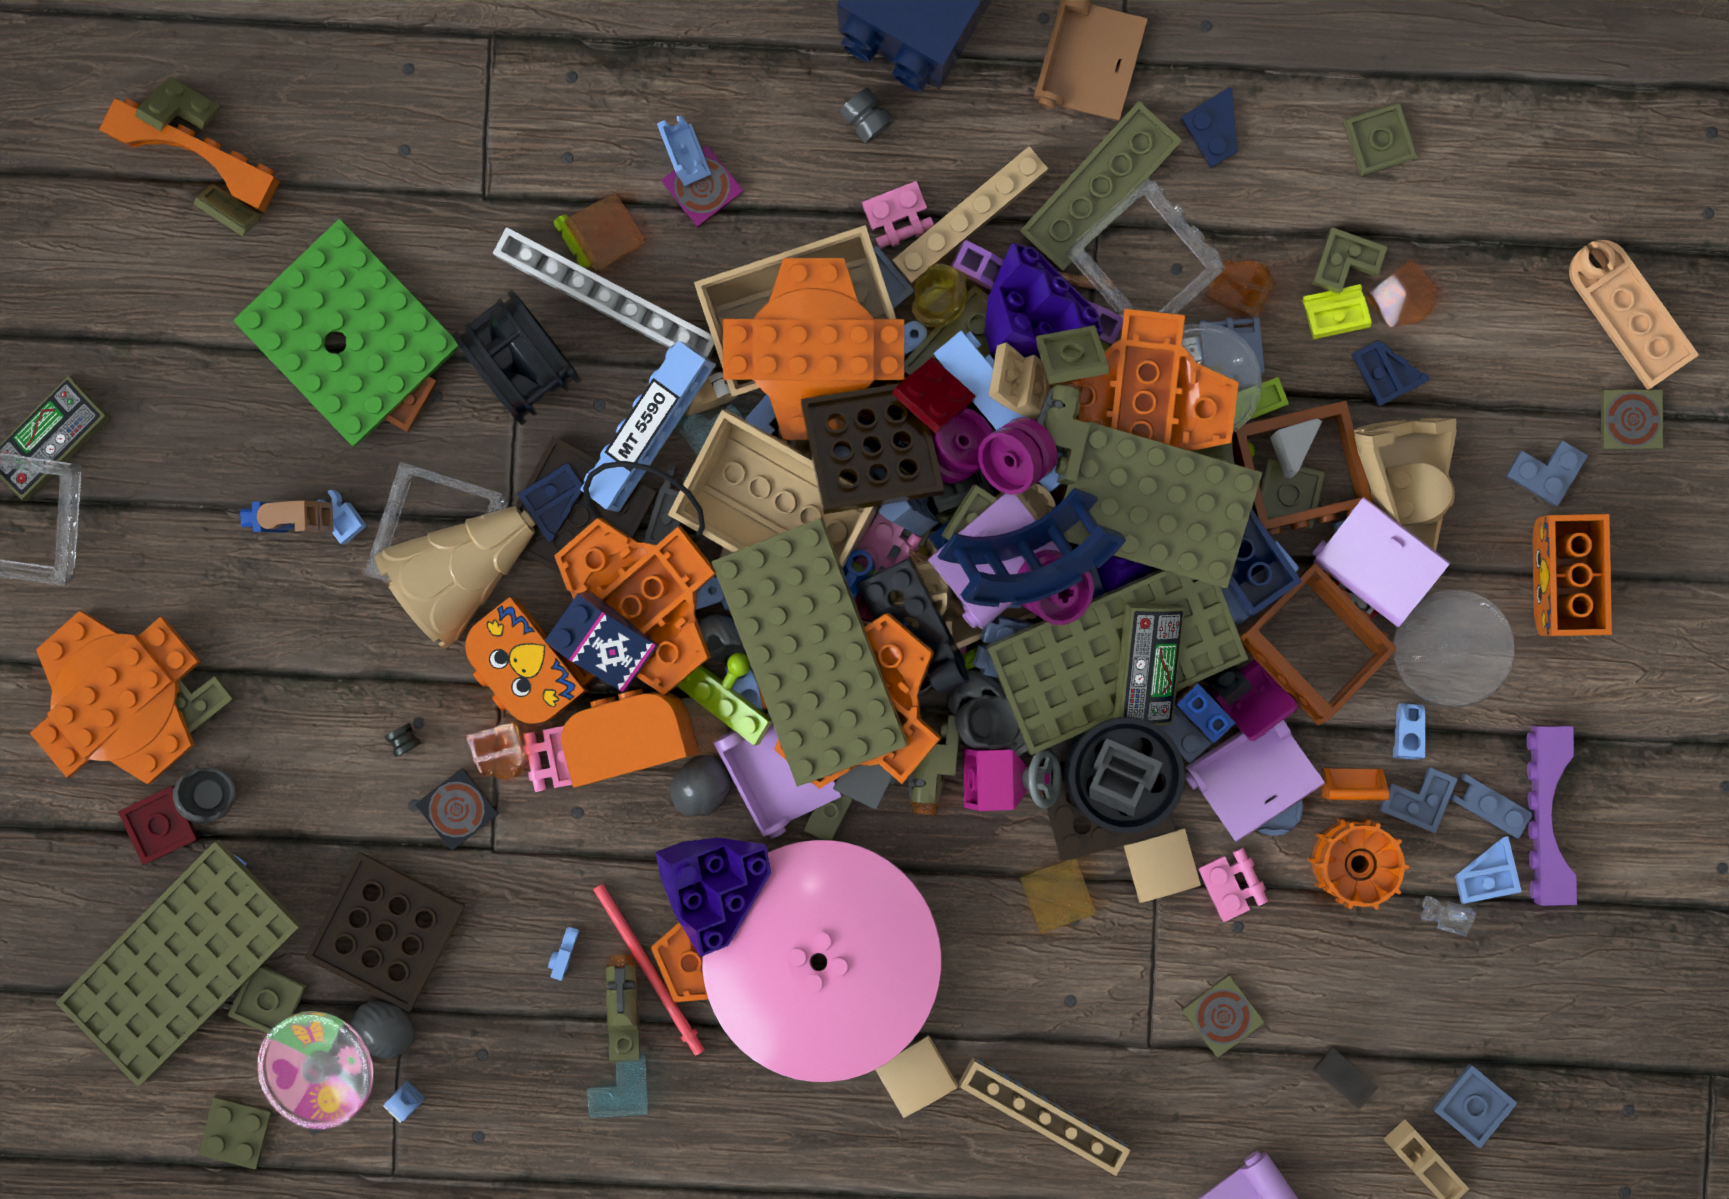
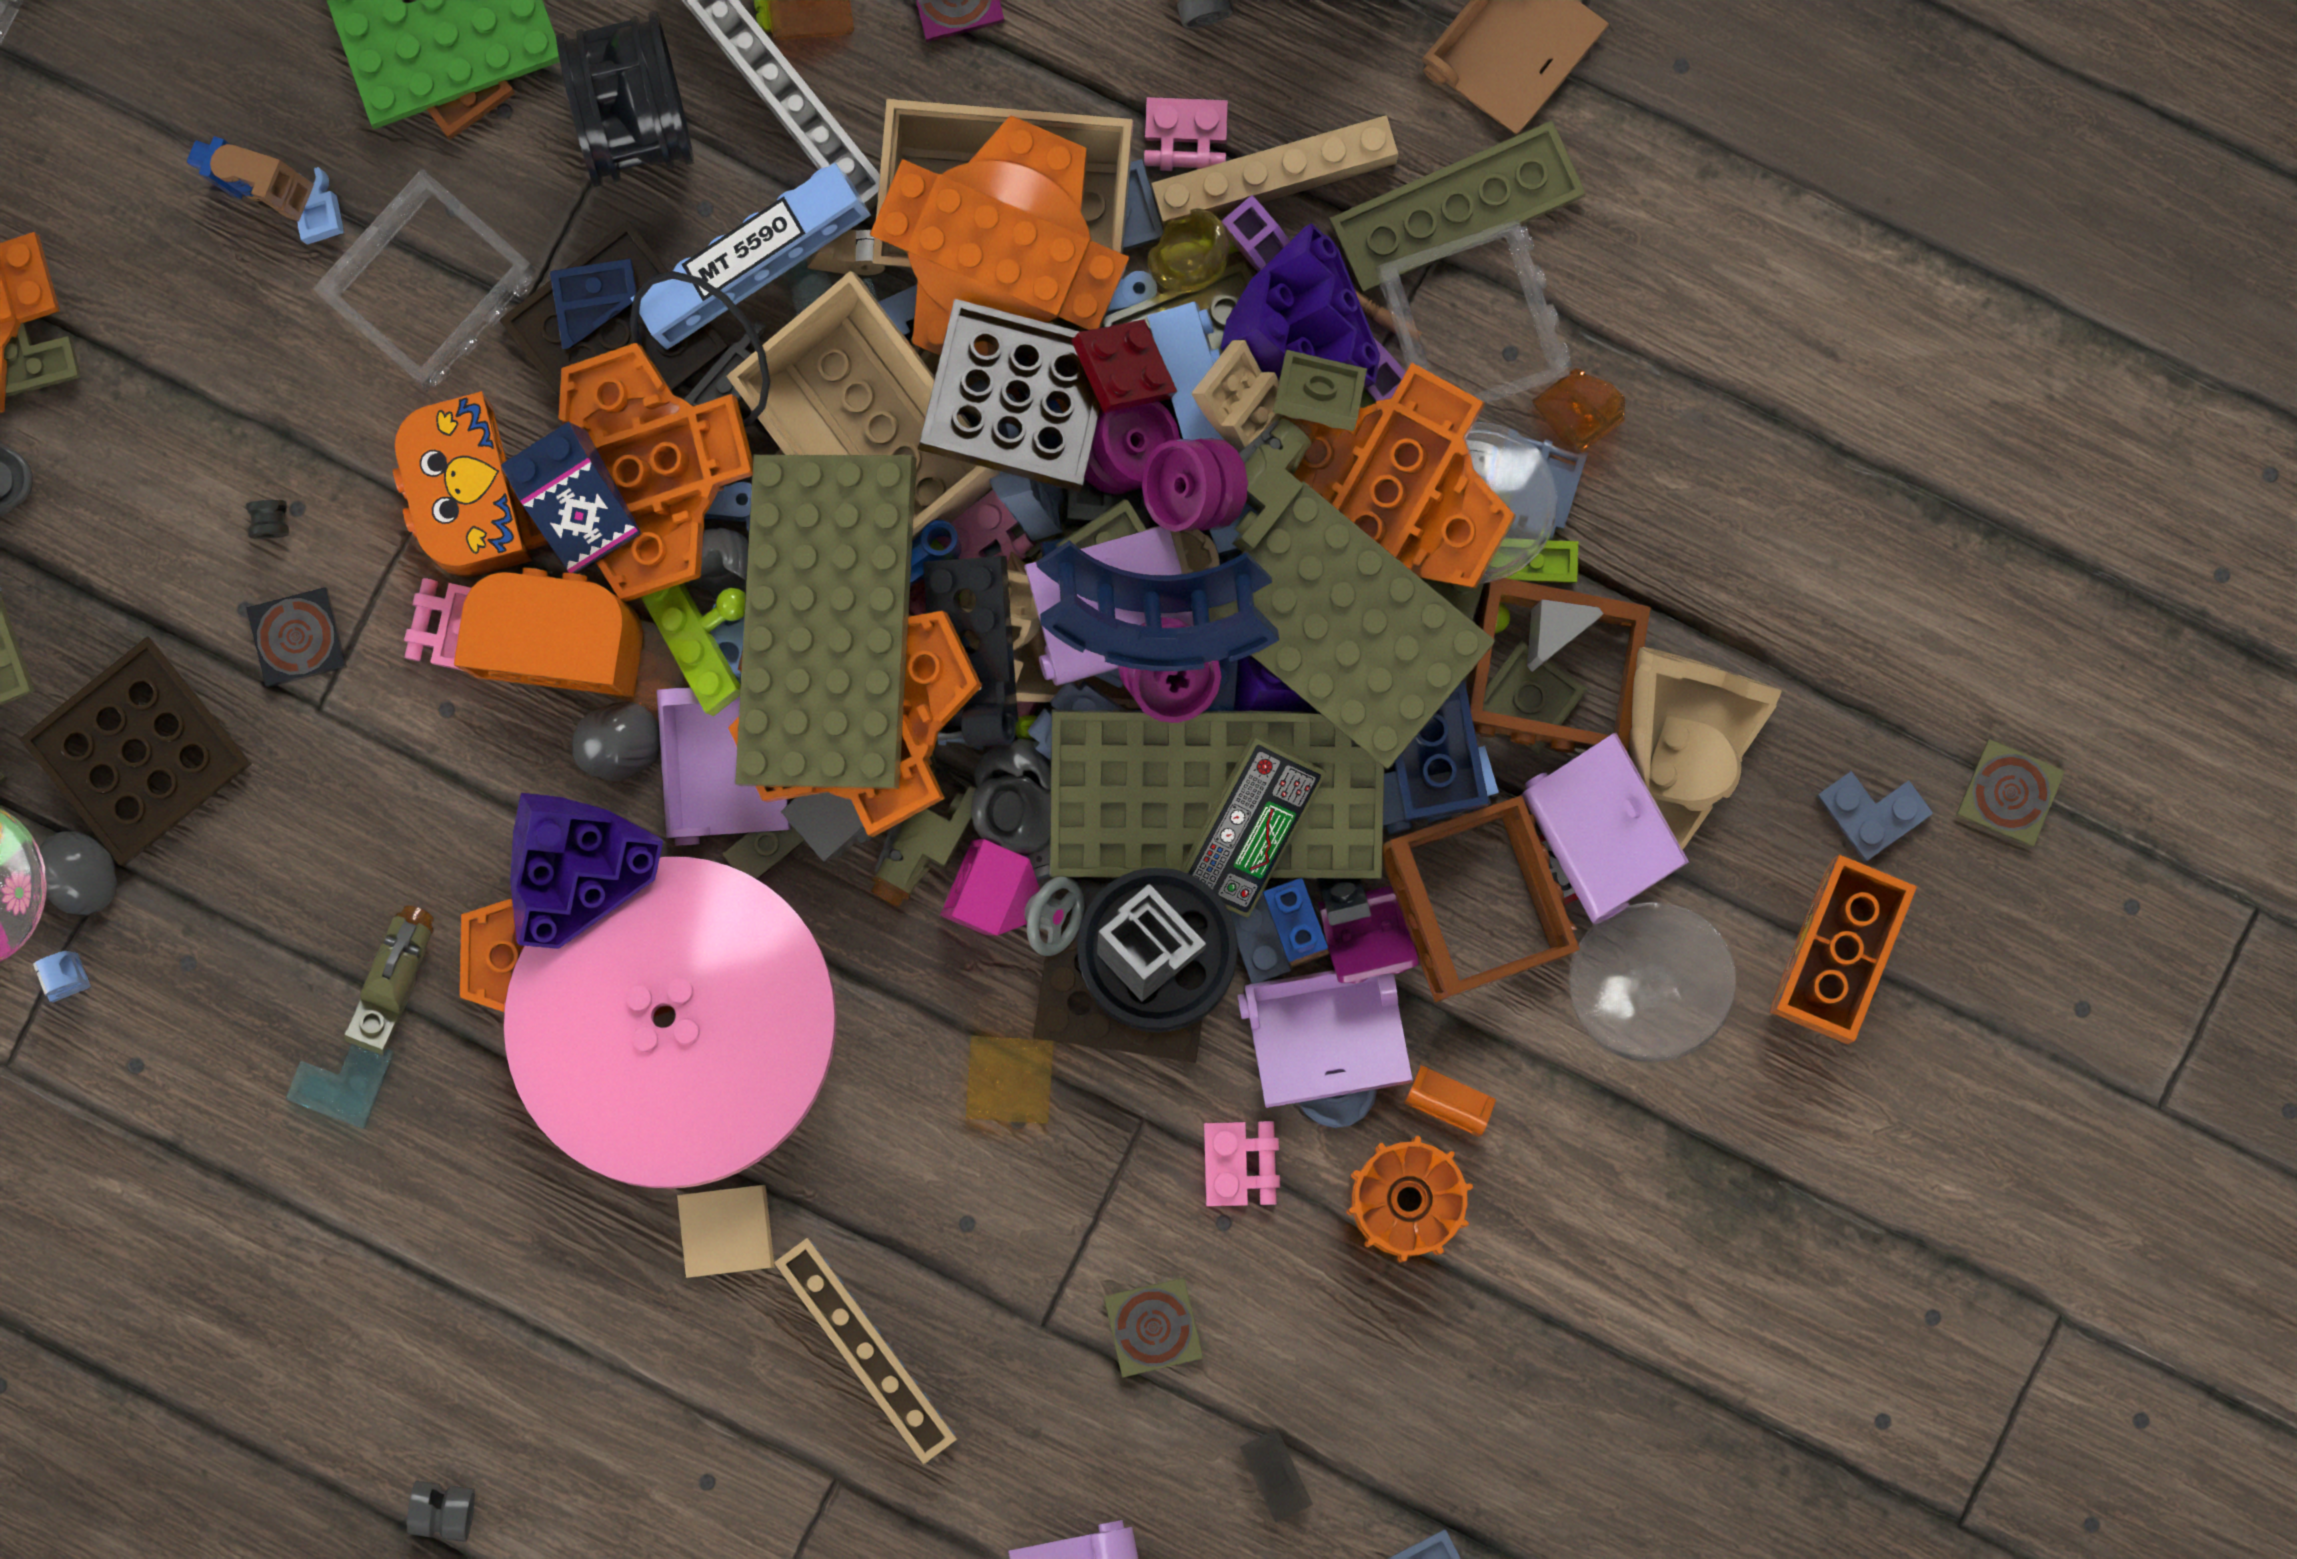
camera: 30 degrees right, 5 degrees down
tan cone [374,506,536,649] -> none
clear orange slope [466,722,527,780] -> none
light blue plate [548,926,580,981] -> none
coral bar [593,883,705,1056] -> none
tan slope [1124,828,1201,903] -> none
dark blue wing [1180,87,1237,168] -> none
neon yellow plate [1302,284,1372,340] -> none
olive plate [1312,227,1387,294] -> none
olive tile [1343,102,1418,177] -> none
dark blue wing [1351,340,1430,407] -> none
clear orange slope [1365,258,1437,327] -> none
sand blue plate [1379,767,1458,833] -> none
light blue leg [1393,703,1425,760] -> none
clear plate [1420,896,1476,937] -> none
sand blue hinge [1450,773,1533,839] -> none
light blue wing [1455,836,1522,904] -> none
medium lavender arch [1526,725,1577,906] -> none
light nougat plate [1569,240,1699,390] -> none

